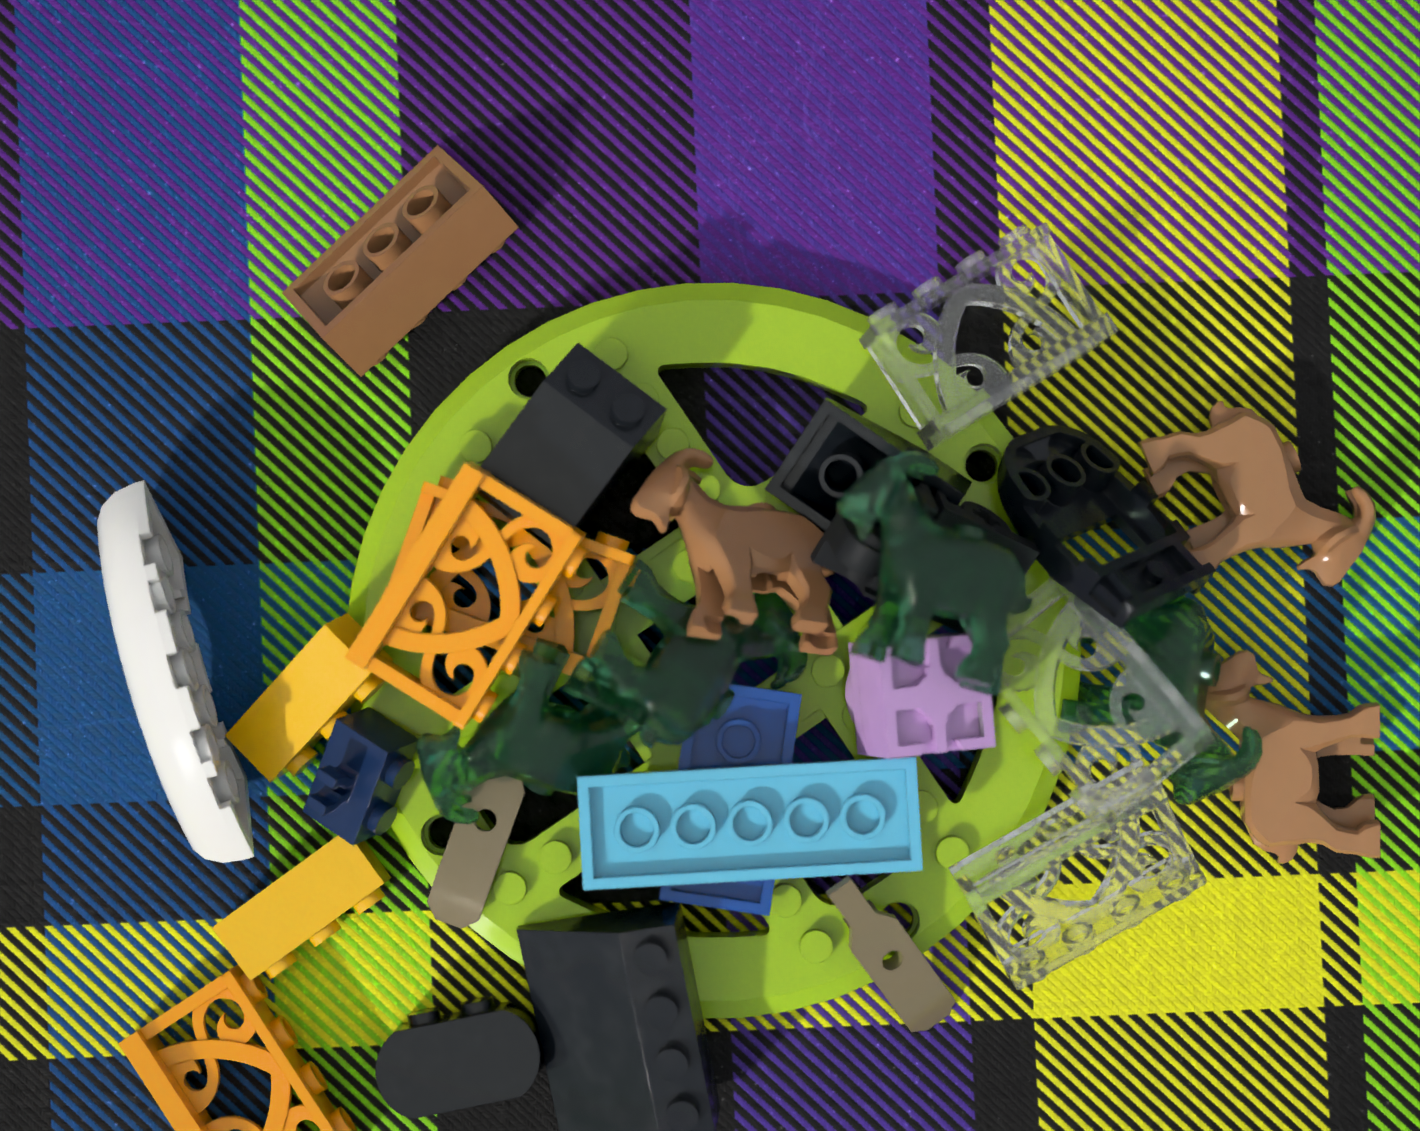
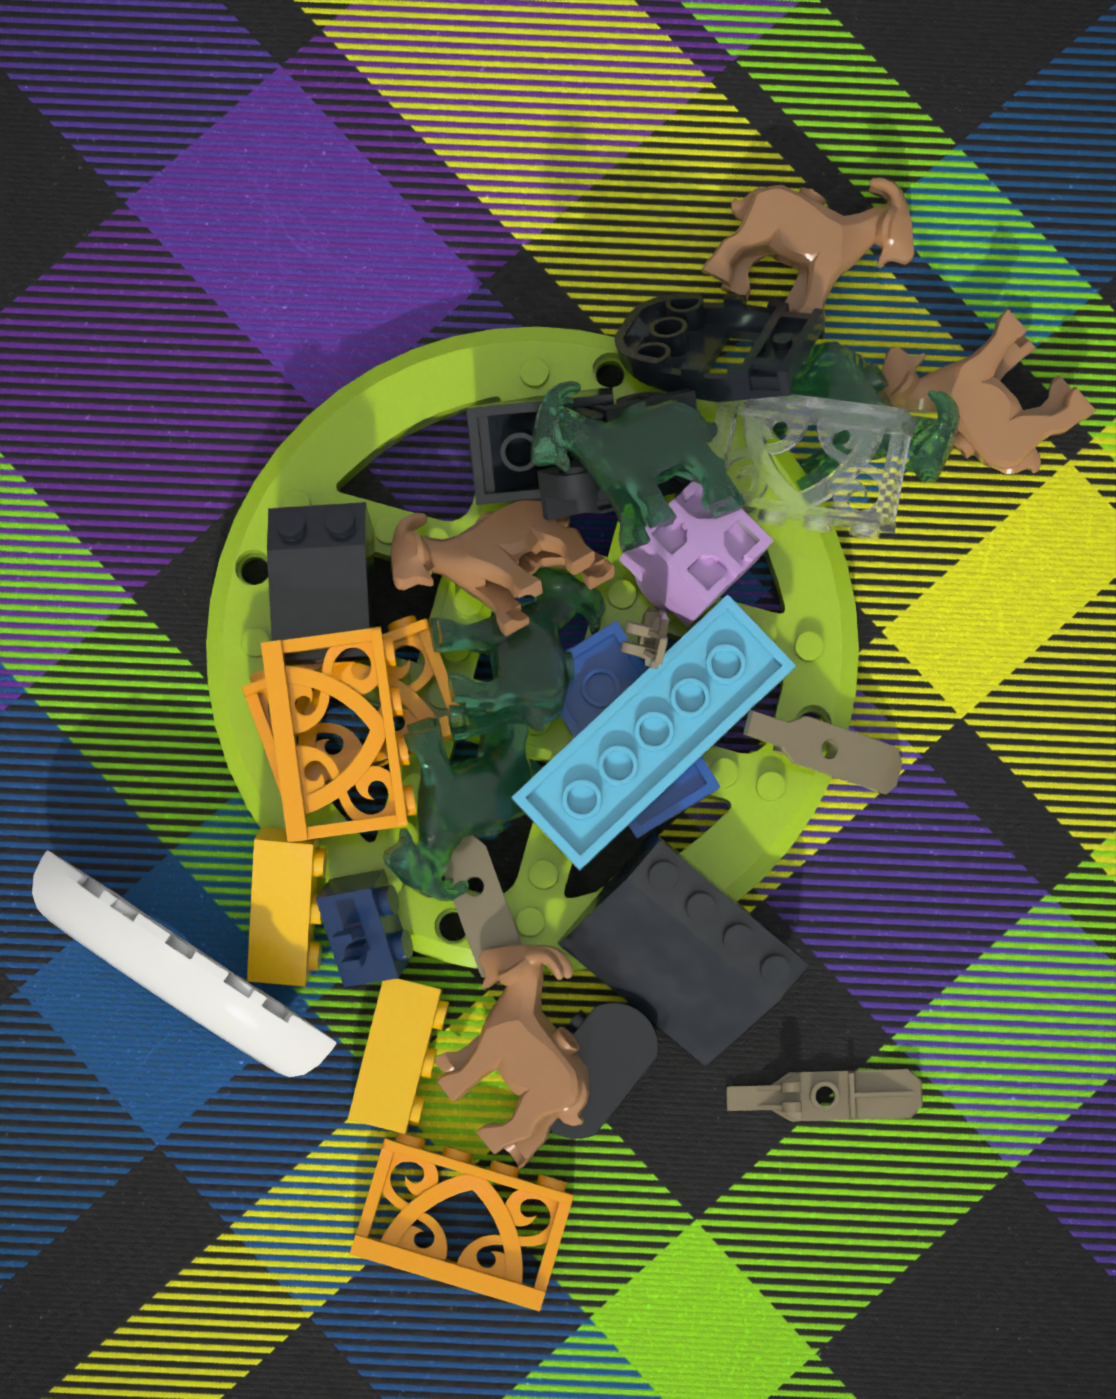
camera: 40 degrees left, 5 degrees down
medium nougat slope [282,145,519,377] -> none
clear fence [859,222,1119,451] -> none
clear fence [948,759,1207,990] -> none
none -> medium nougat animal [434,944,590,1169]
none -> dark tan piece [620,605,669,669]

